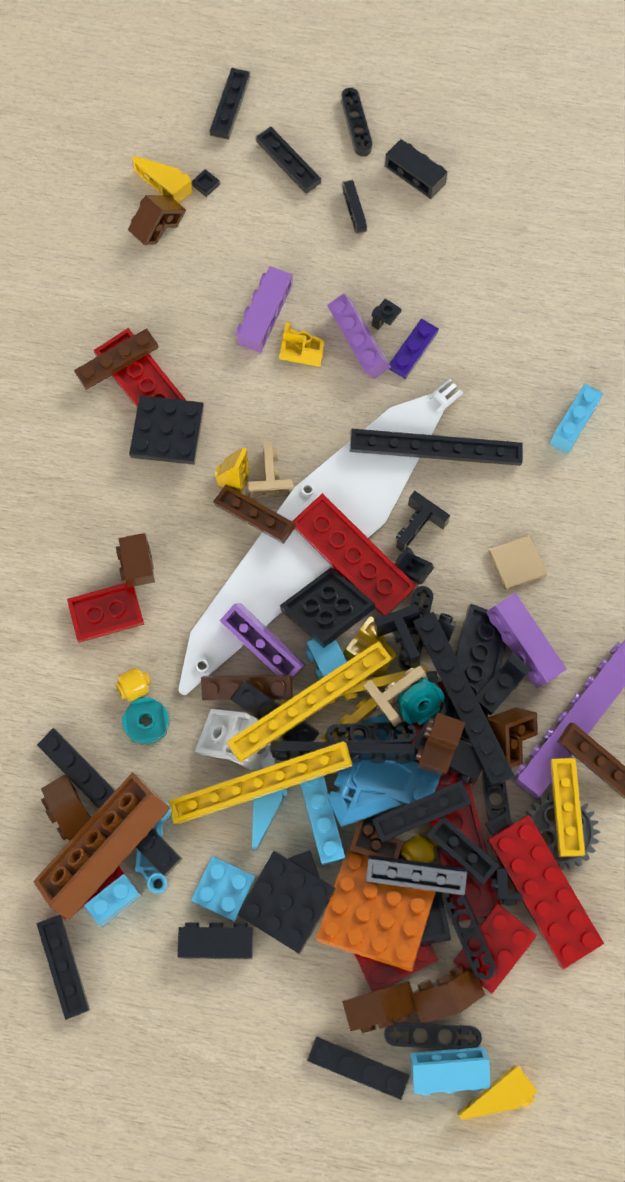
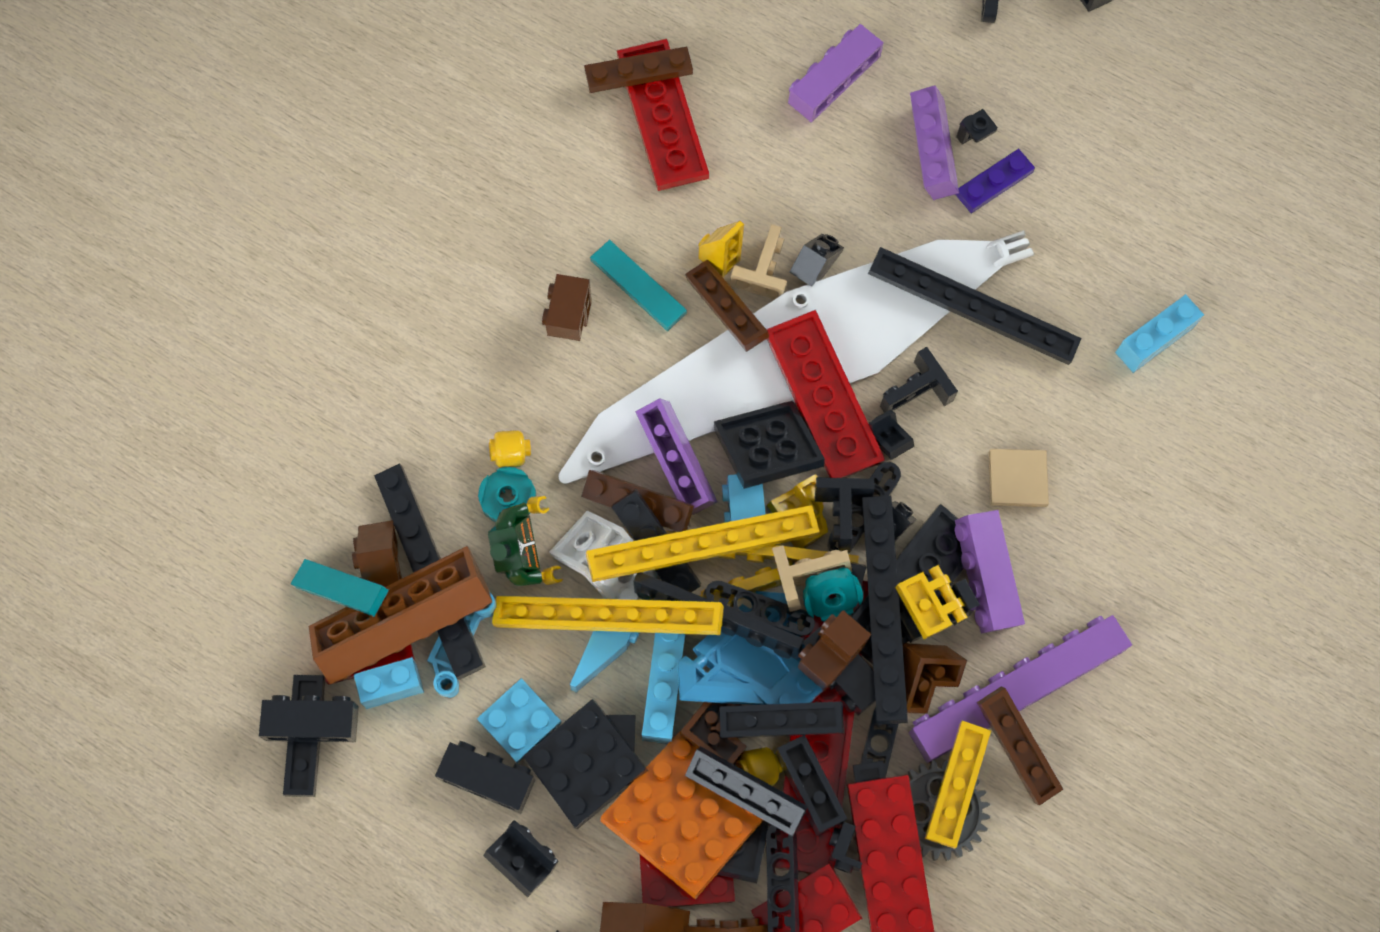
camera: 20 degrees right, 0 degrees up
red plate [67,583,145,643] -> none
black plate [129,395,204,465] -> none
yellow slope [279,322,325,367] -> none
none -> black brick [259,695,359,742]
none -> teal tile [291,559,389,617]
none -> black bracket [483,820,559,897]
none -> dark green torso [488,496,563,586]
none -> teal tile [590,239,687,332]
none -> slope [790,234,844,287]
none -> yellow plate [895,565,968,640]

